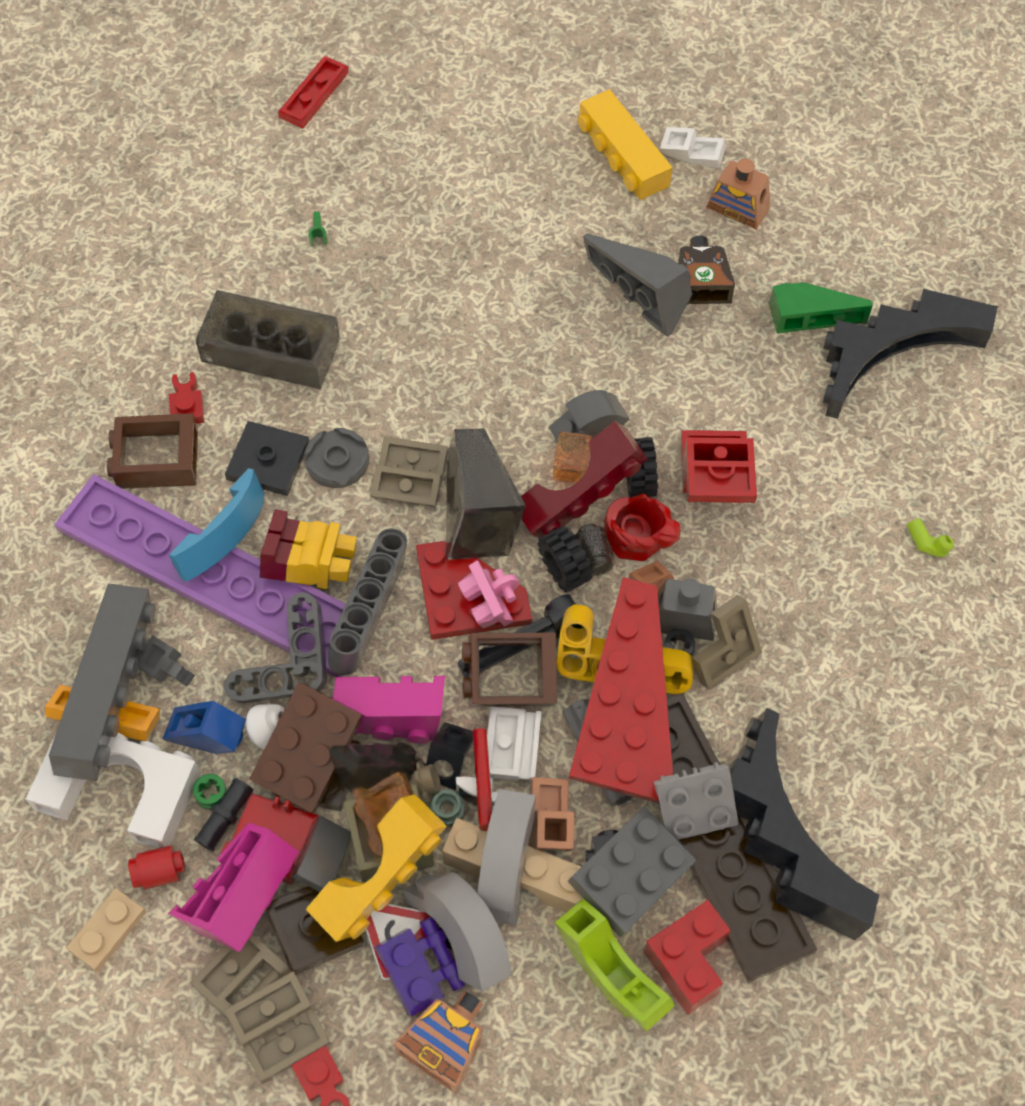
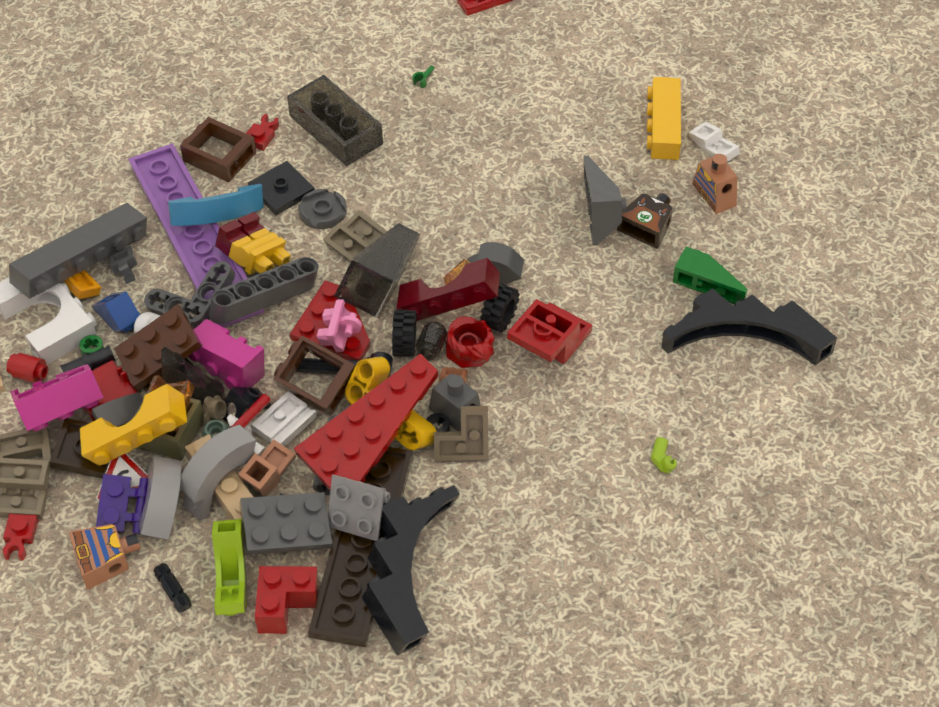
camera: 35 degrees right, 10 degrees down
none -> black axle [153,563,192,612]

